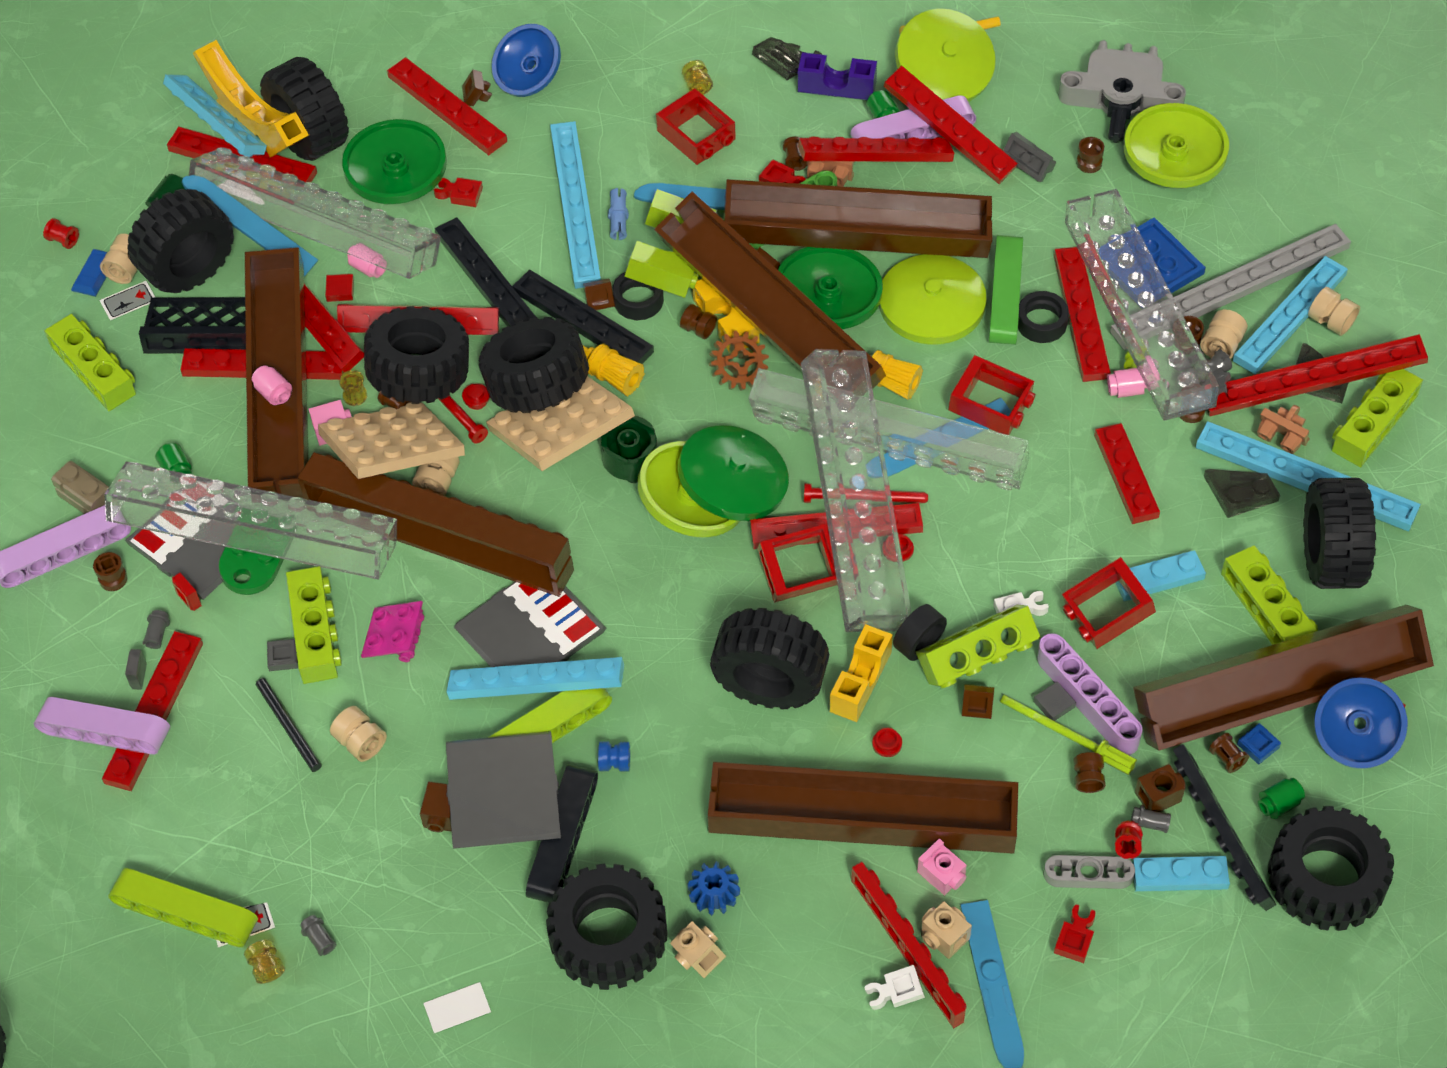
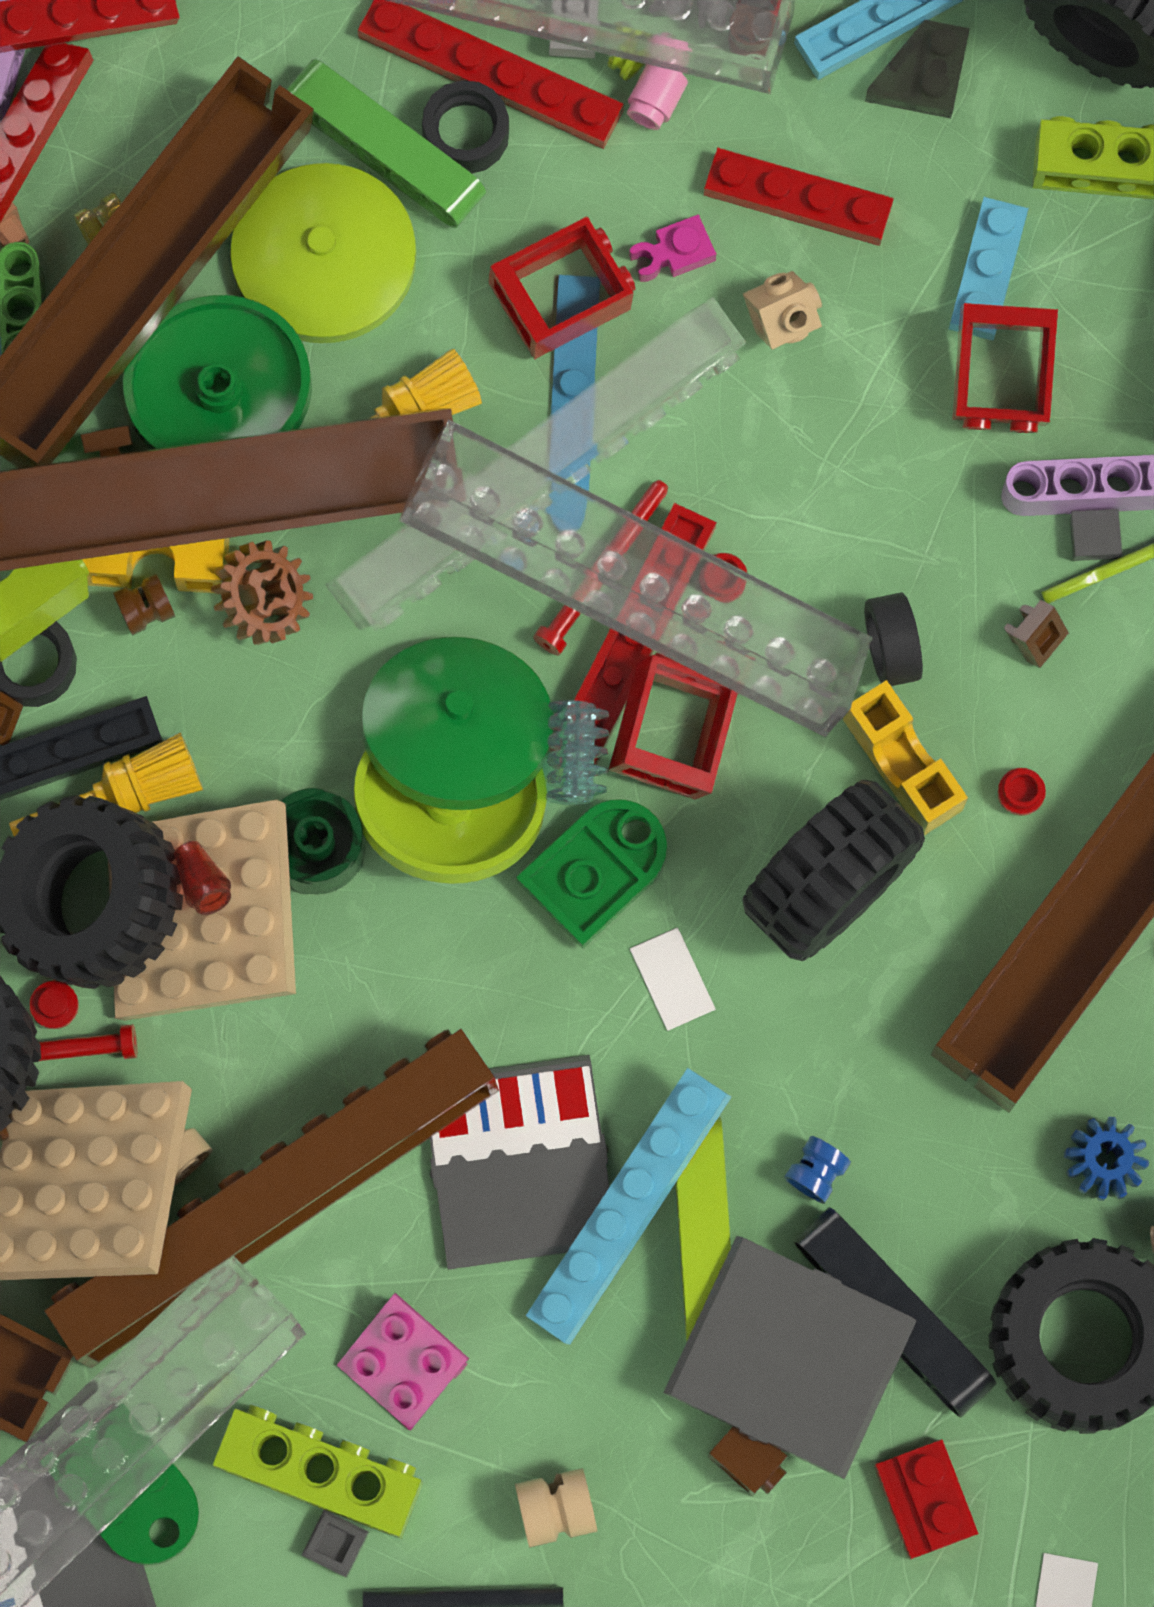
camera: 60 degrees left, 20 degrees up
lime brick [916,604,1041,688] -> none
white plate [993,591,1049,616] -> none
none -> clear red cone [174,841,231,915]
none -> green plate [516,799,667,949]
none -> clear light blue piece [546,700,609,805]
none -> dark pink plate [629,214,716,282]
none -> white sticker [630,928,716,1031]
none -> tan brick [743,271,822,350]
none -> red plate [874,1439,979,1560]

